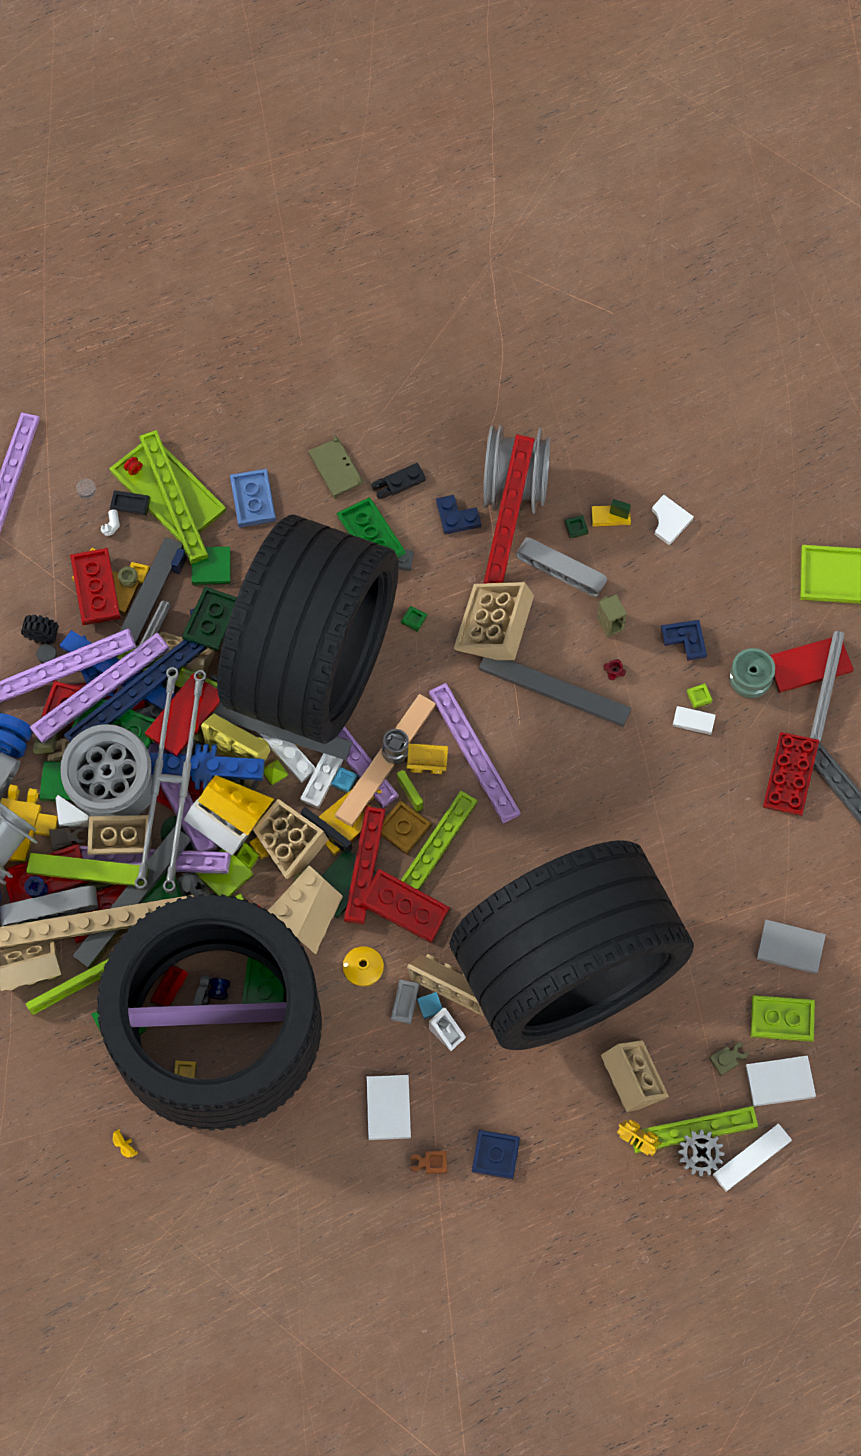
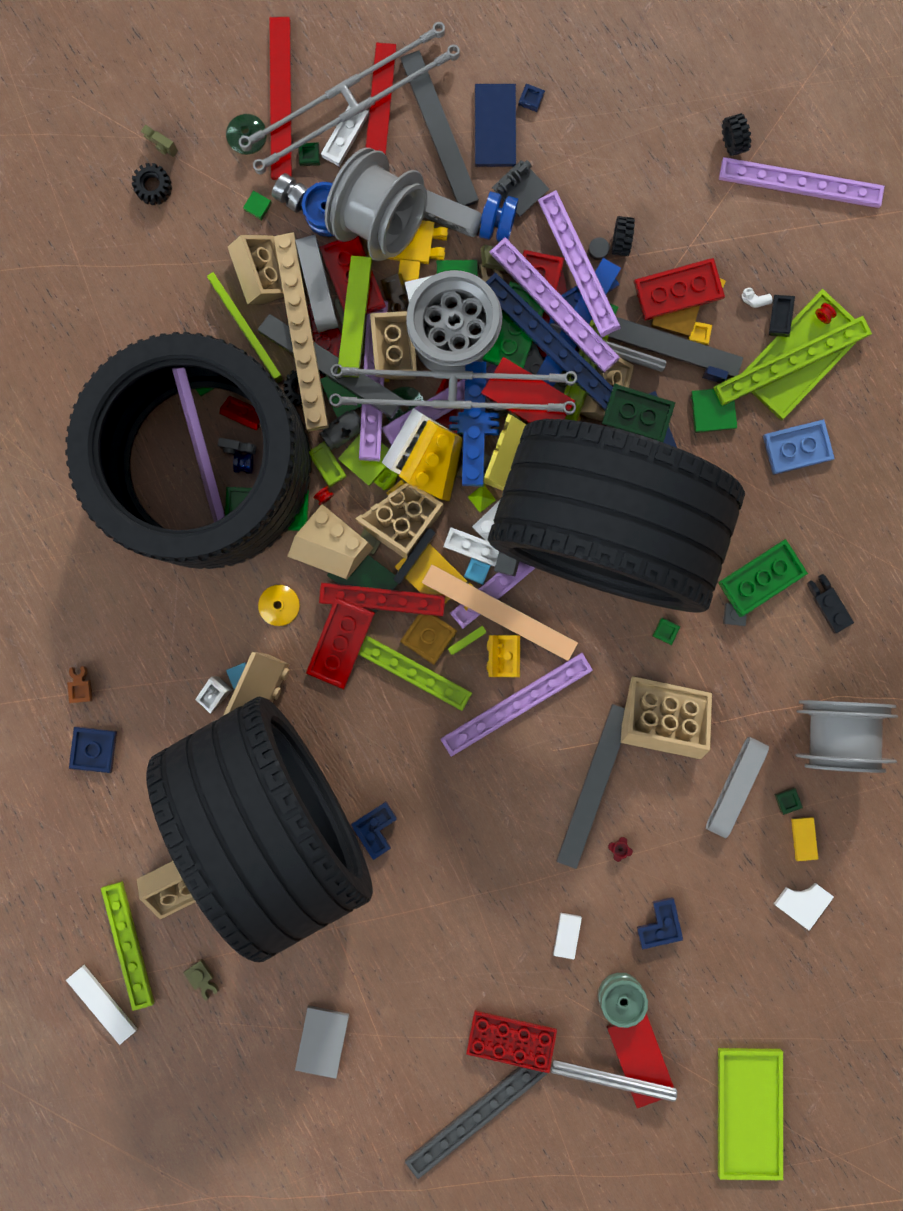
camera: 85 degrees right, 20 degrees up
clear blue wheel [24,876,49,898] -> none
clear tile [76,479,96,498] -> none
yellow piece [113,1129,138,1157] -> none
olive tile [118,567,138,587] -> none
yellow tile [174,1060,197,1079] -> none
olive door [308,437,364,498] -> none
white tile [367,1075,411,1140] -> none
flat silver wheel [382,729,409,764] -> none
light grey tile [391,980,420,1024] -> none
dark blue plate [436,495,481,535] -> none
red tile [483,434,535,584] -> none
olive piece [597,594,627,637] -> none
dark green tile [610,499,631,519] -> none
yellow hinge [617,1119,662,1156] -> none
light grey gear [678,1130,724,1177] -> none
lime tile [686,683,713,709] -> none
white tile [745,1056,816,1107] -> none
lime tile [751,995,815,1042] -> none

